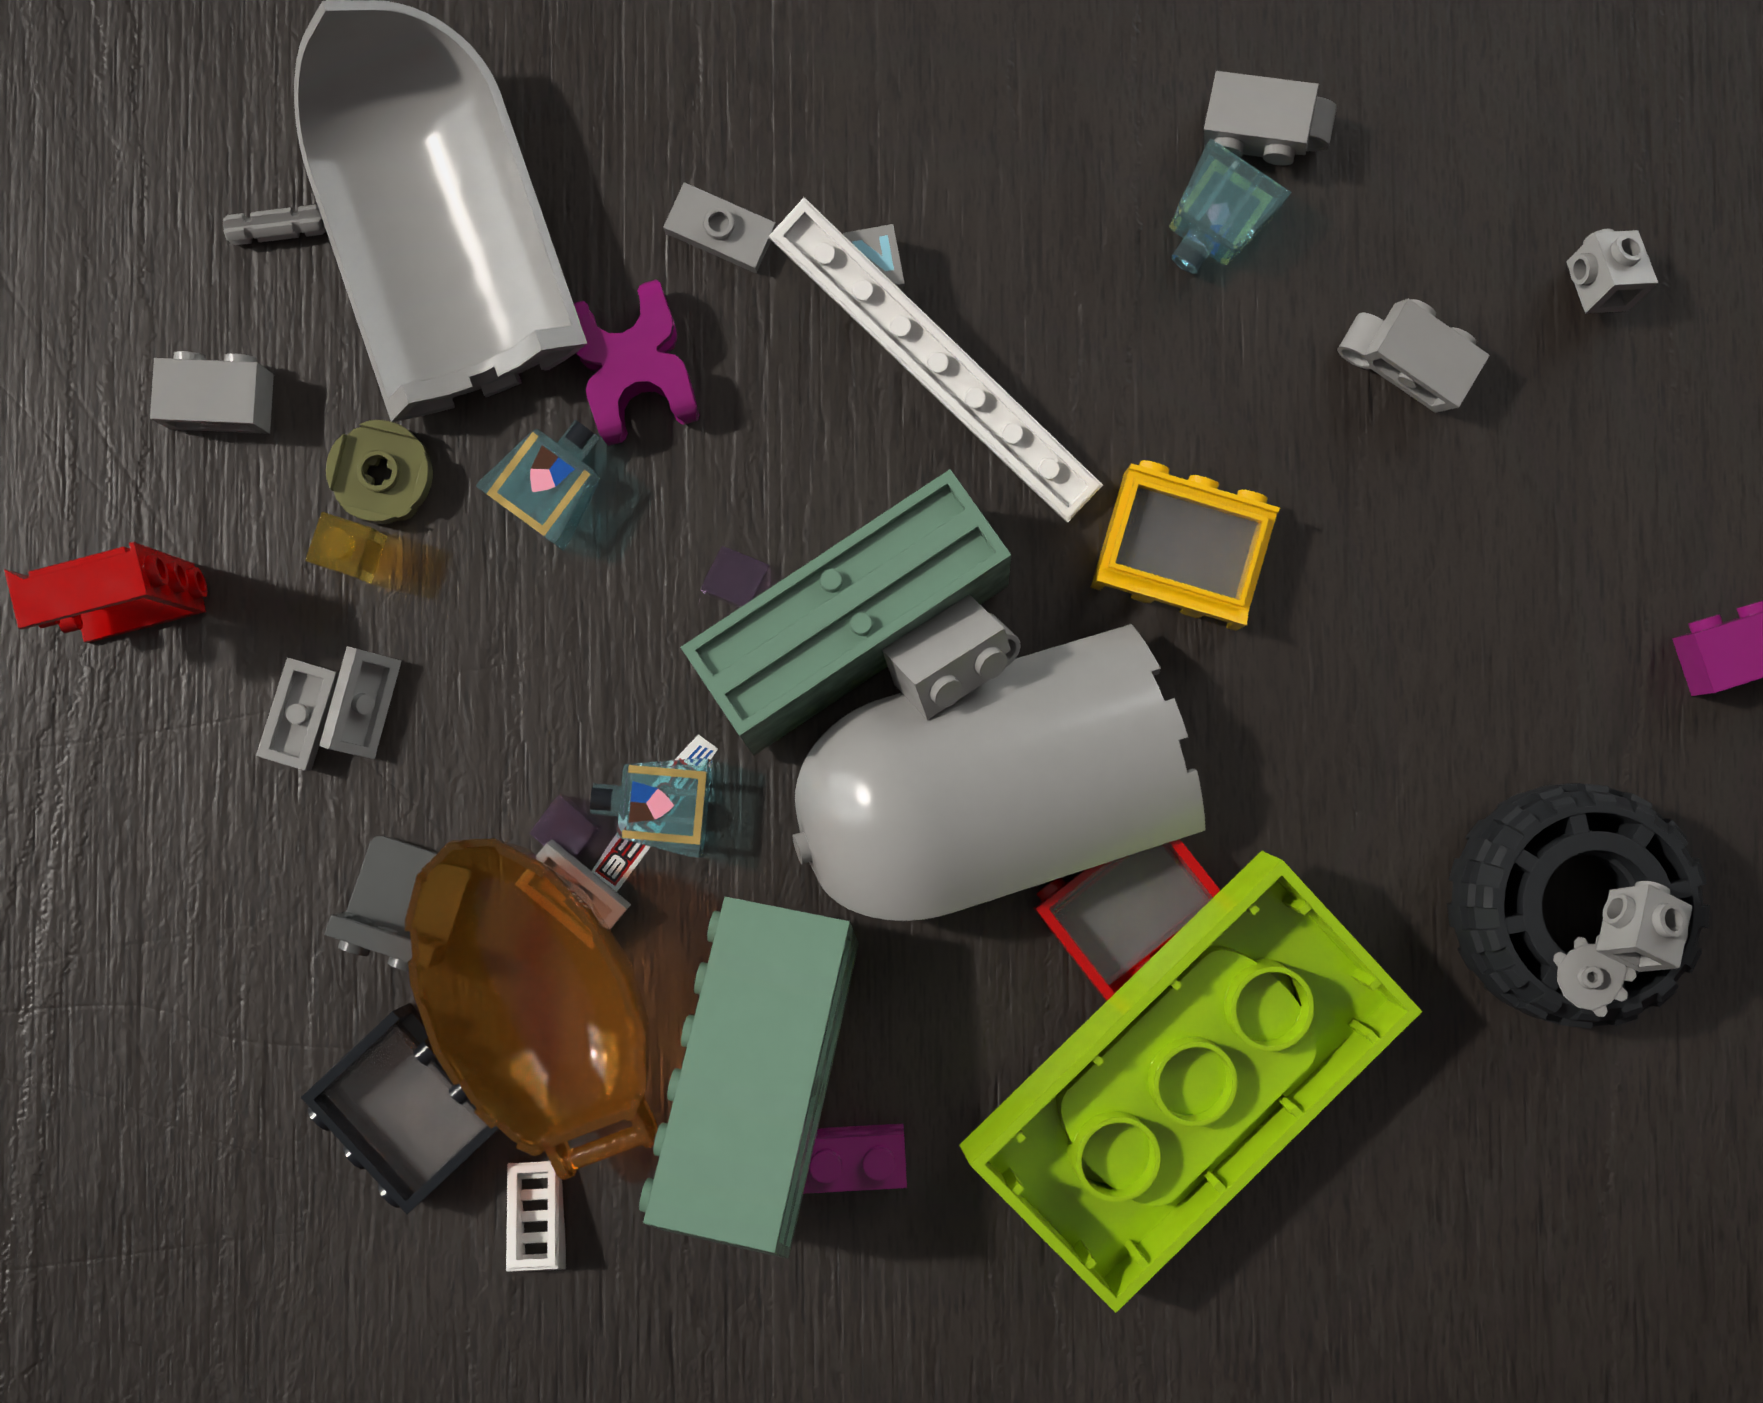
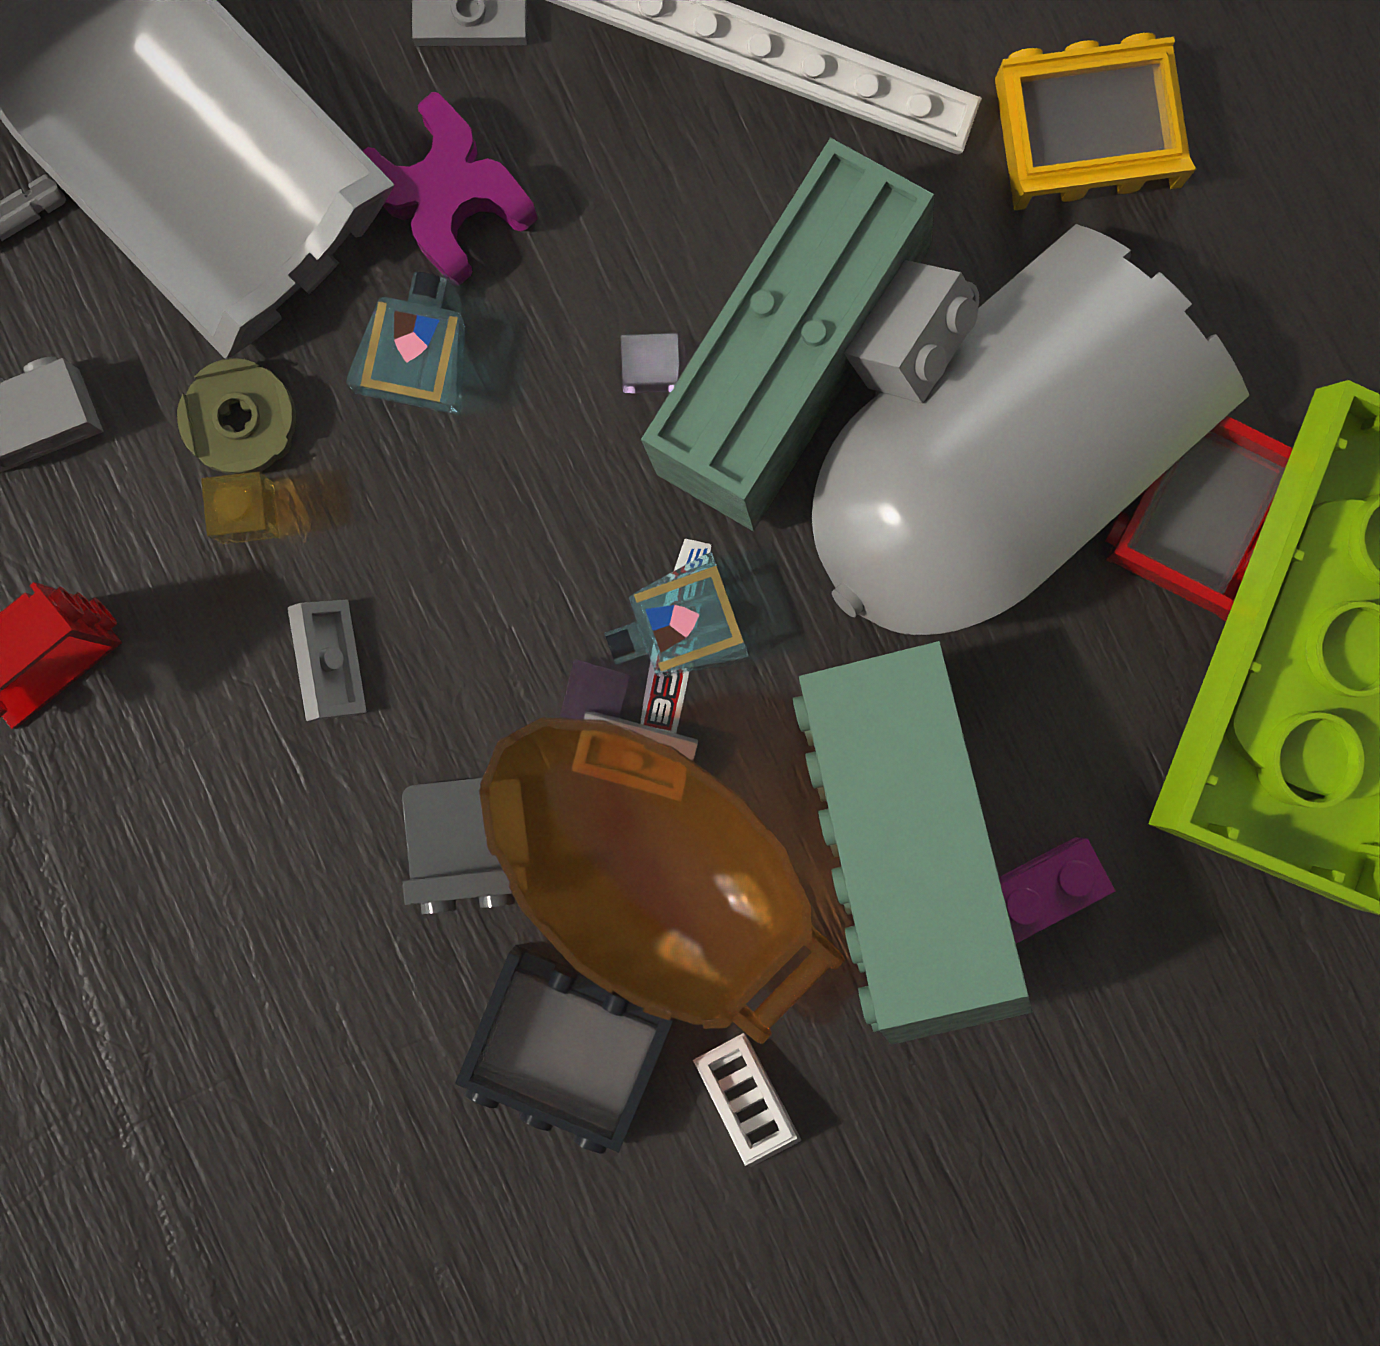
camera: 20 degrees left, 0 degrees up
light grey plate [256,657,339,771] -> none

